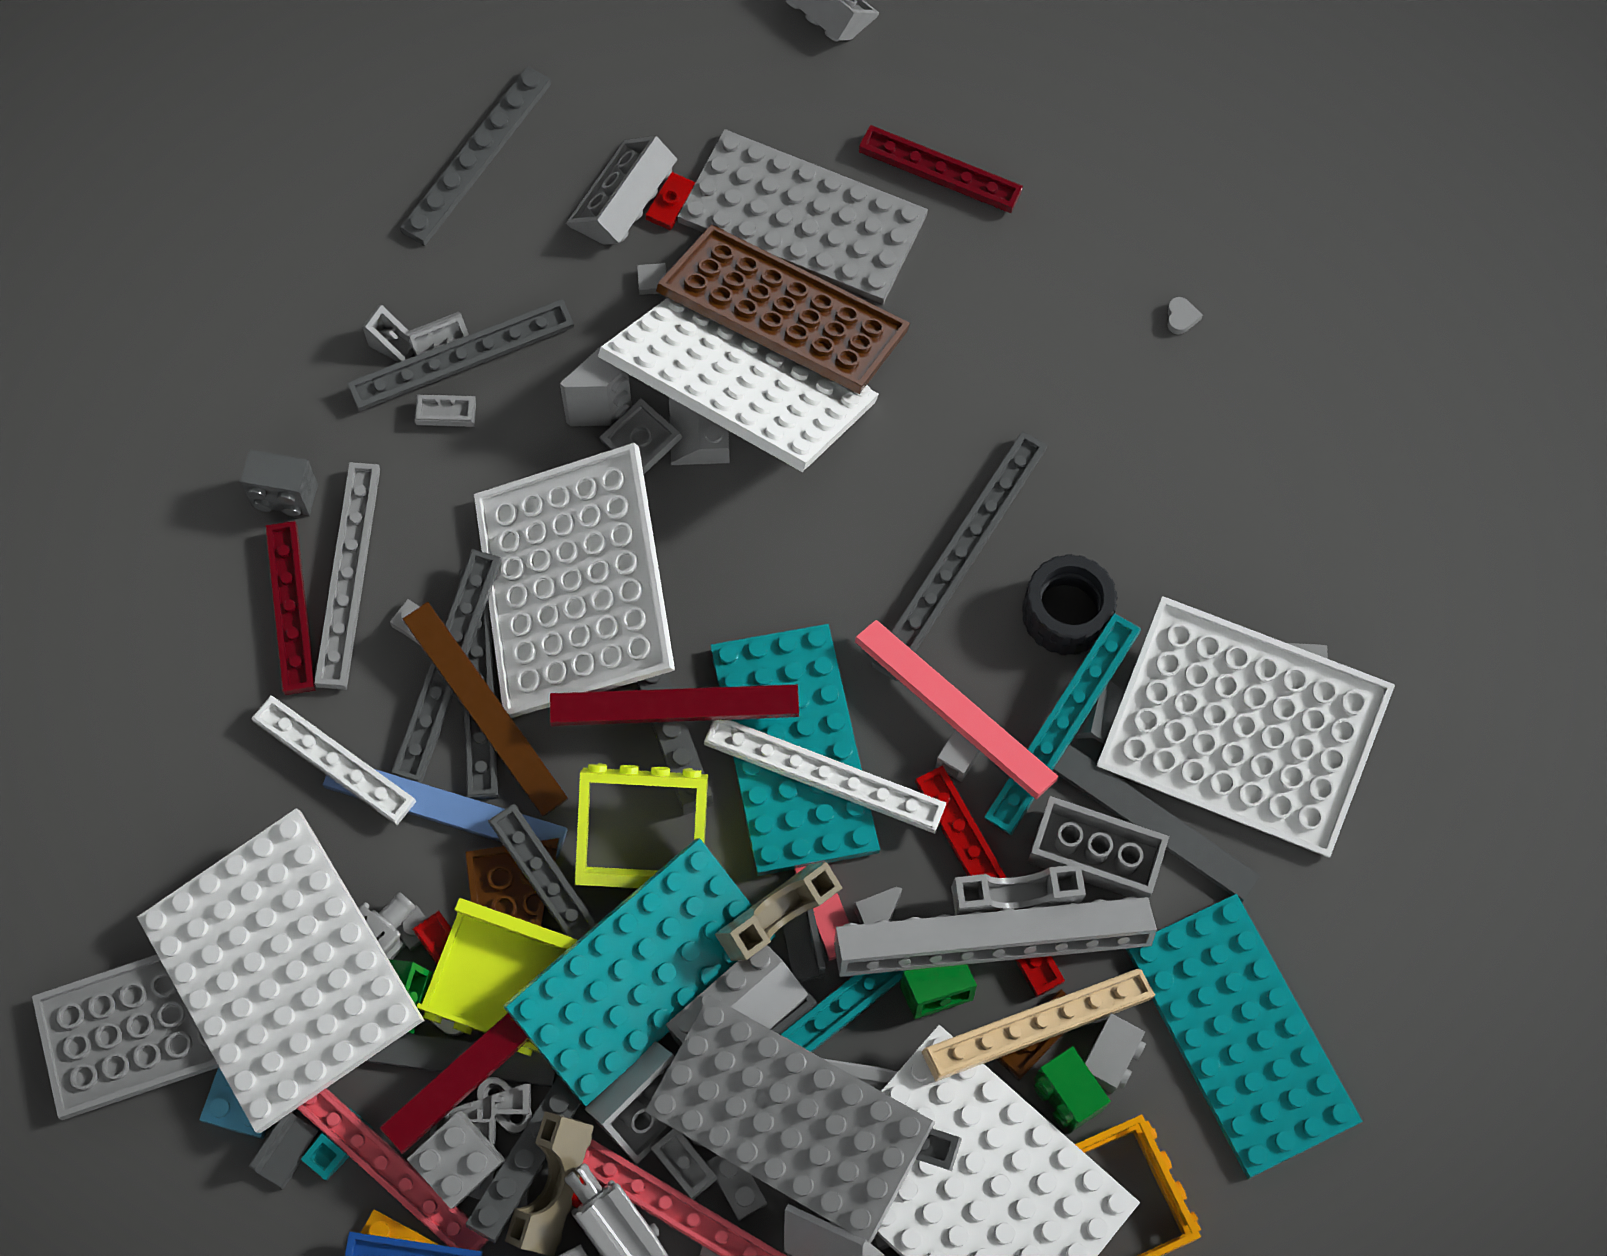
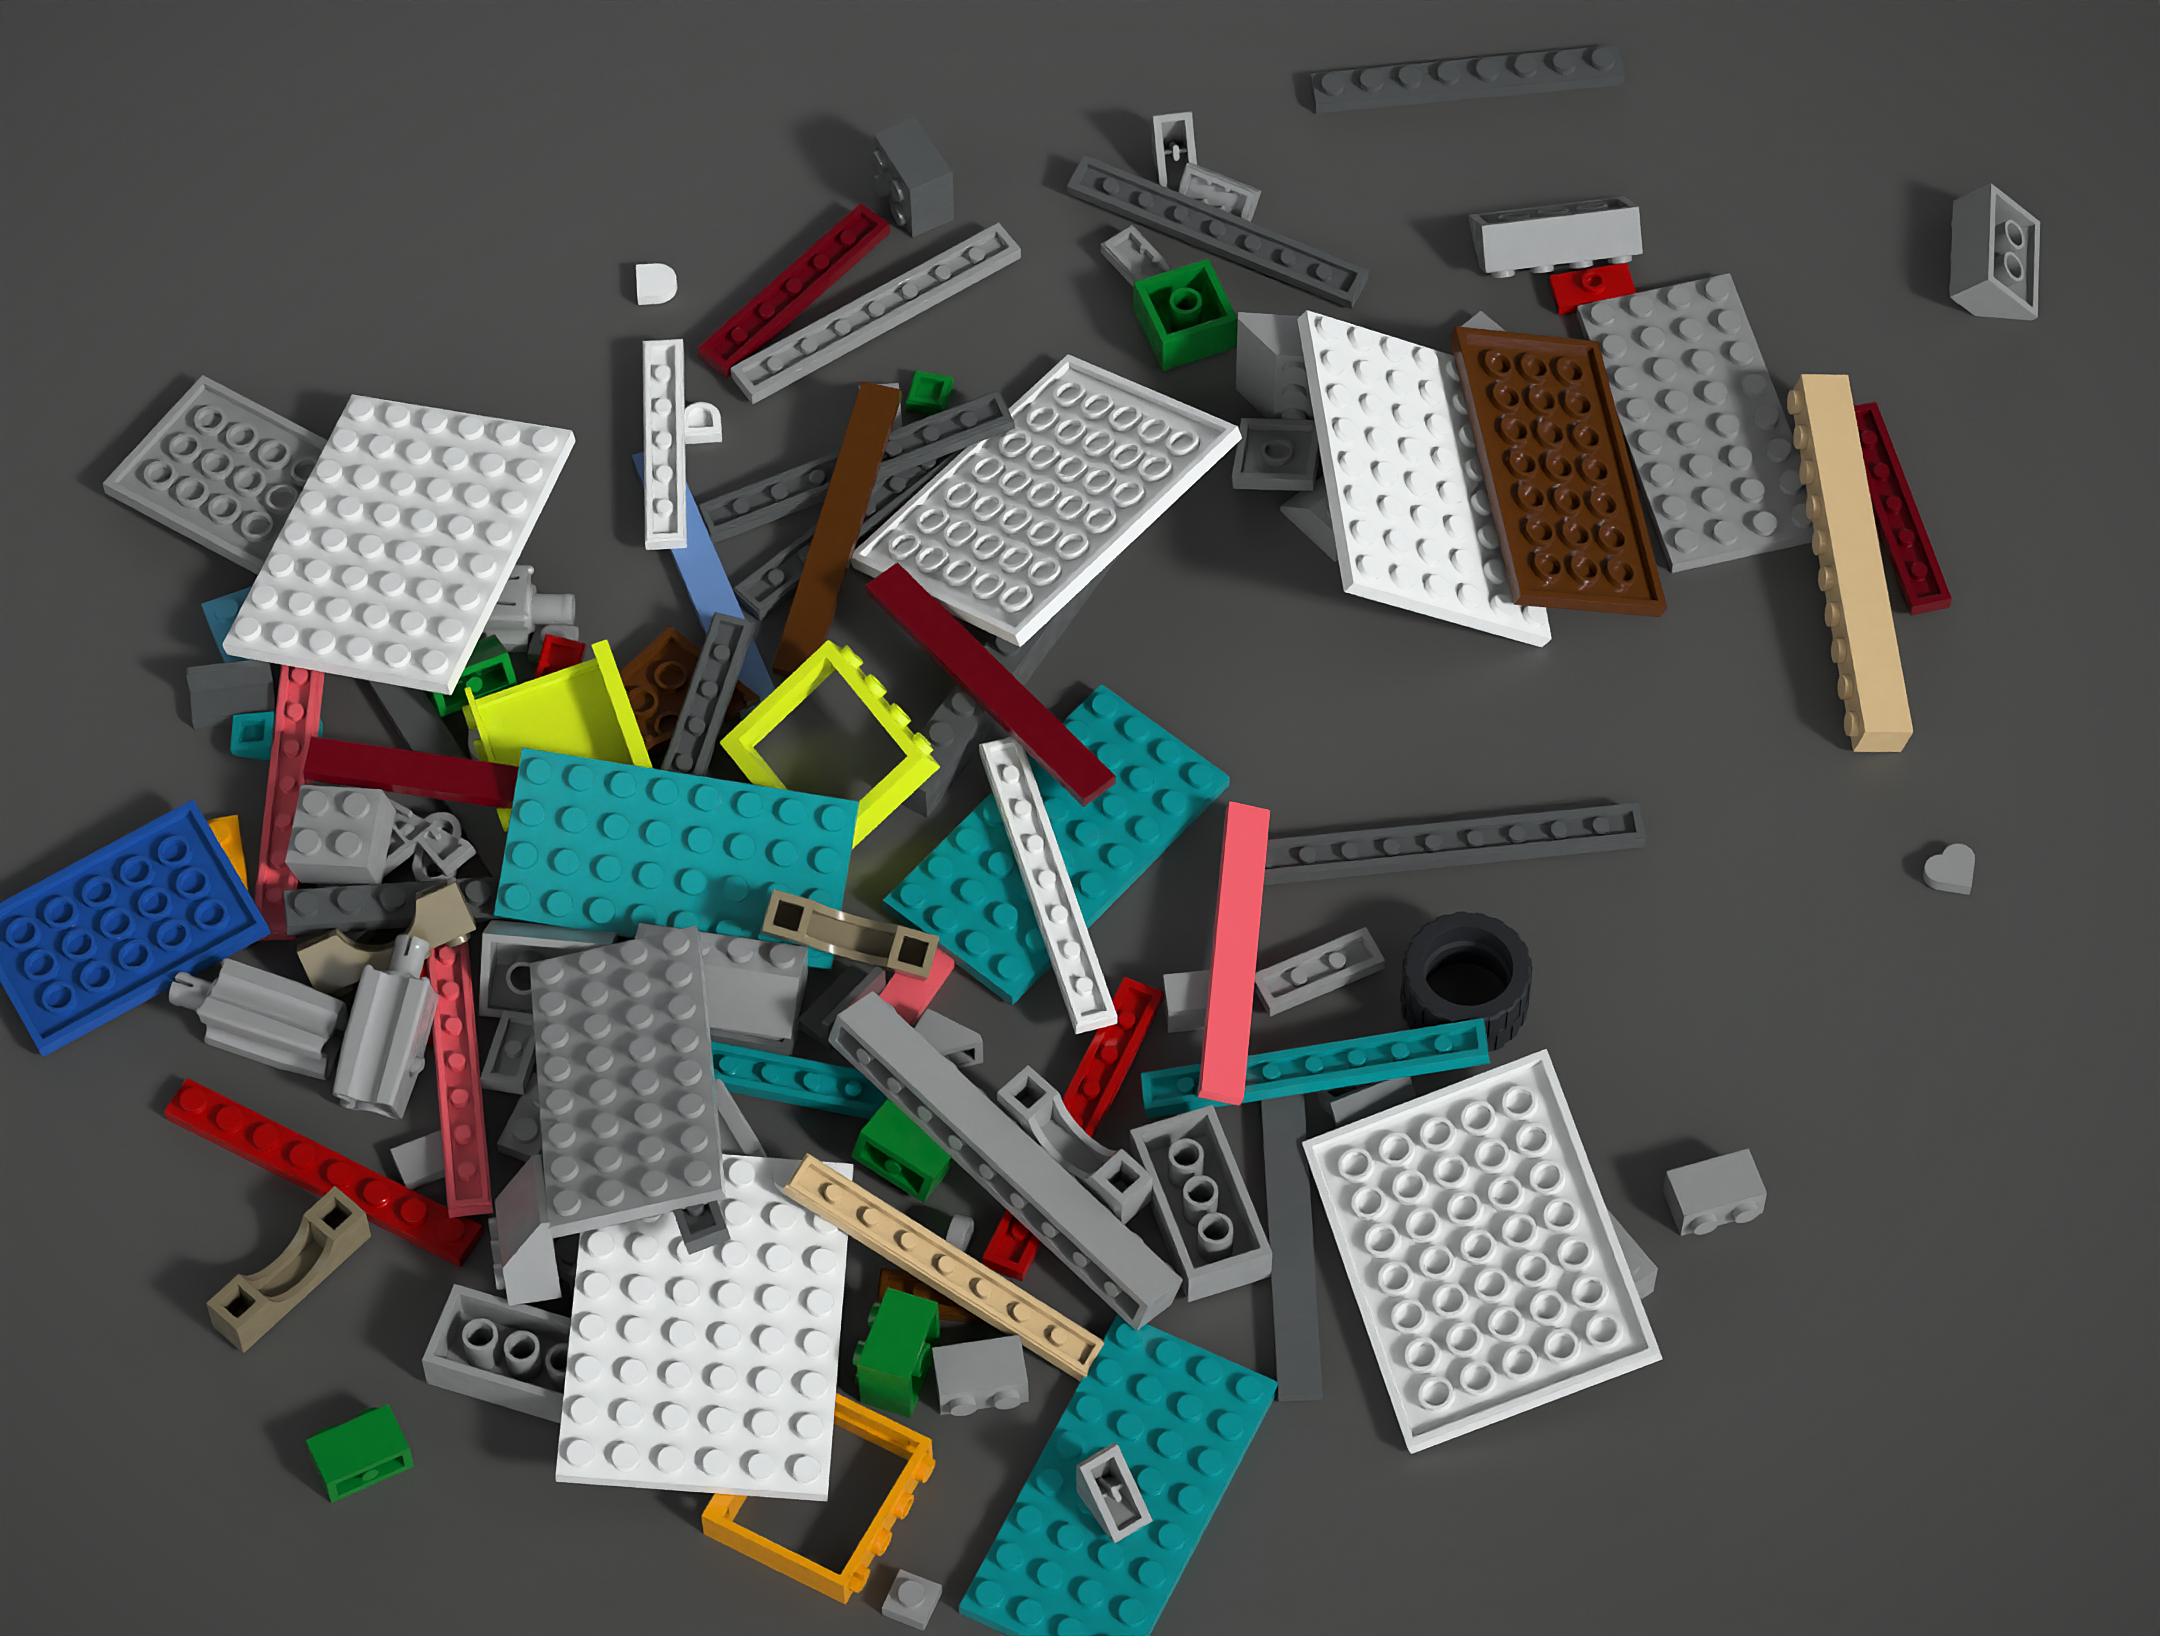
camera: 55 degrees right, 10 degrees down
none -> white tile [636,263,677,305]
none -> white tile [685,402,722,444]
none -> light grey plate [882,1569,942,1631]
none -> green tile [905,370,954,415]
none -> light grey tile [946,1213,974,1253]
none -> light grey slope [1076,1443,1153,1543]
none -> green brick [1133,259,1238,371]
none -> light grey plate [1254,927,1385,1017]
none -> light grey brick [1663,1148,1767,1236]
none -> tan brick [1787,374,1913,752]

